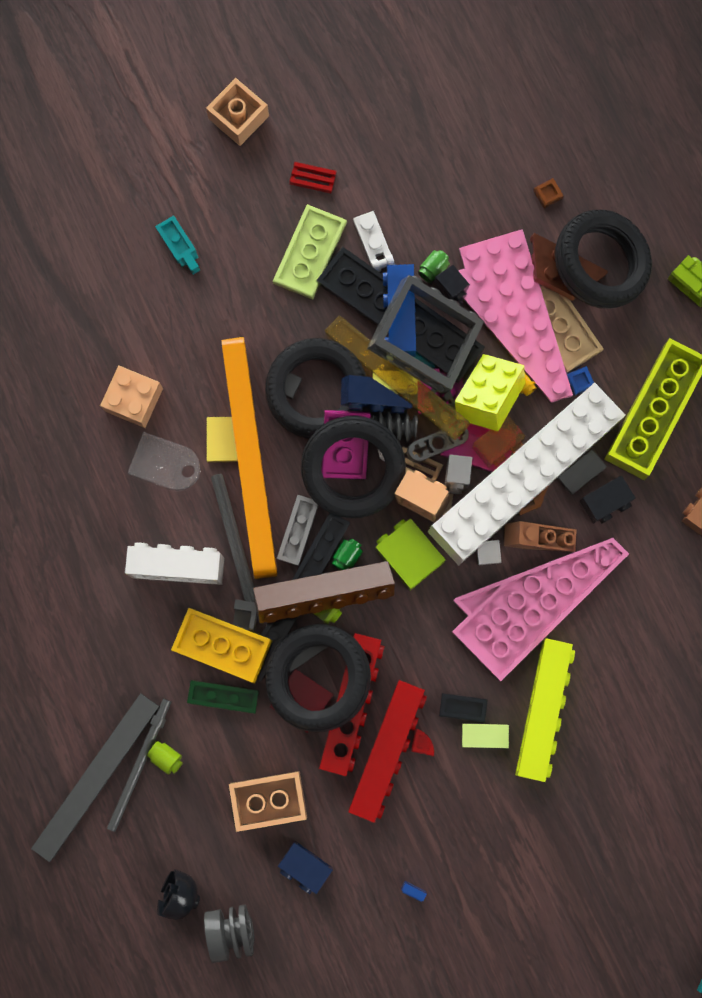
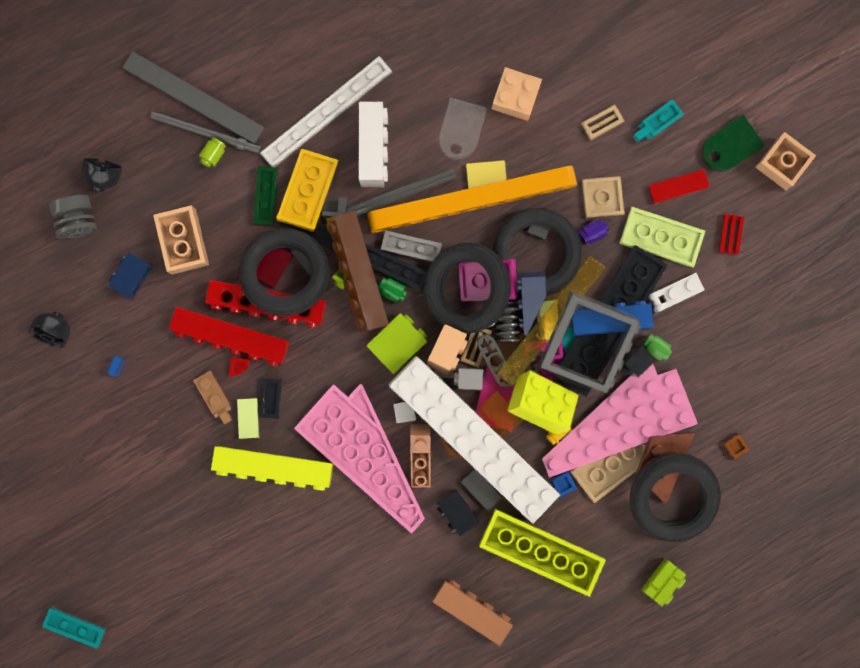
camera: 85 degrees right, 5 degrees up
none -> black cylinder [28,312,70,348]
none -> medium nougat hinge [193,371,233,424]
none -> white tile [261,56,392,167]
none -> dark purple brick [578,219,609,245]
none -> tan tile [581,105,624,141]
none -> tan tile [581,176,624,219]
none -> red tile [648,169,710,205]
none -> dark green tile [702,114,765,172]

